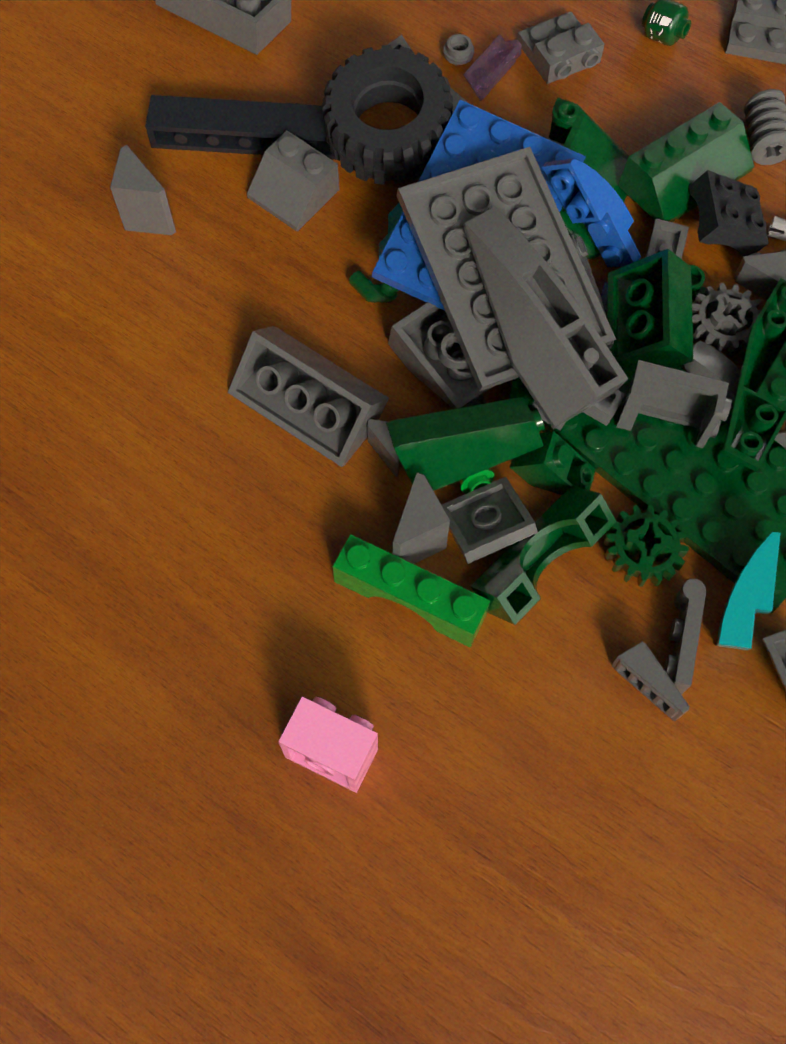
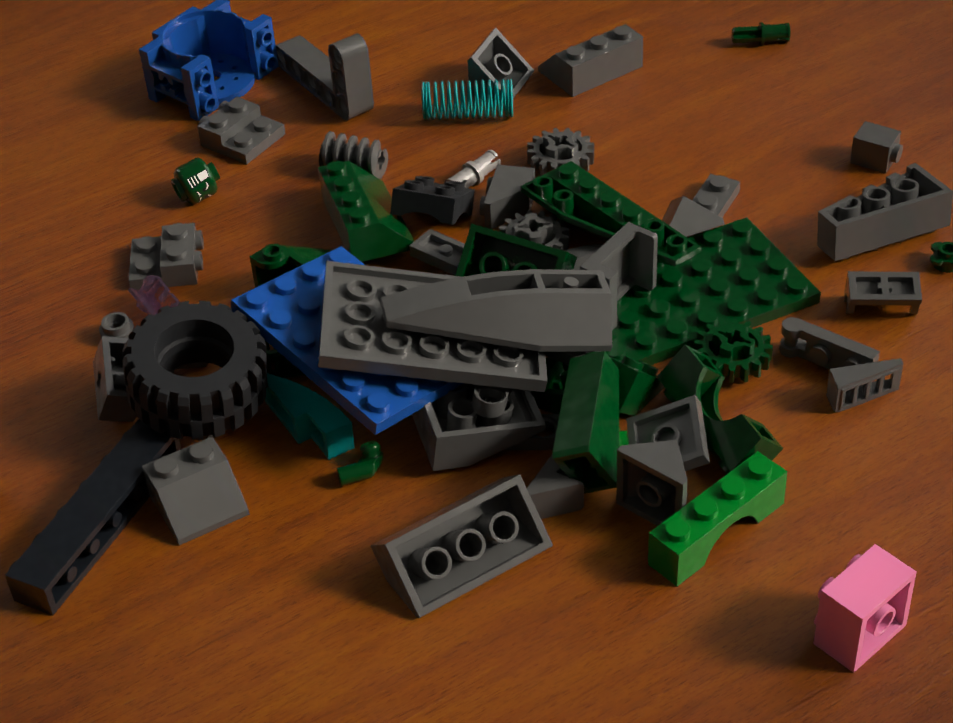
camera: 65 degrees left, 25 degrees down
dark grey slope [110,145,176,235] -> none
blue slope [542,158,641,267] -> none
teal slope [716,532,781,650] -> none

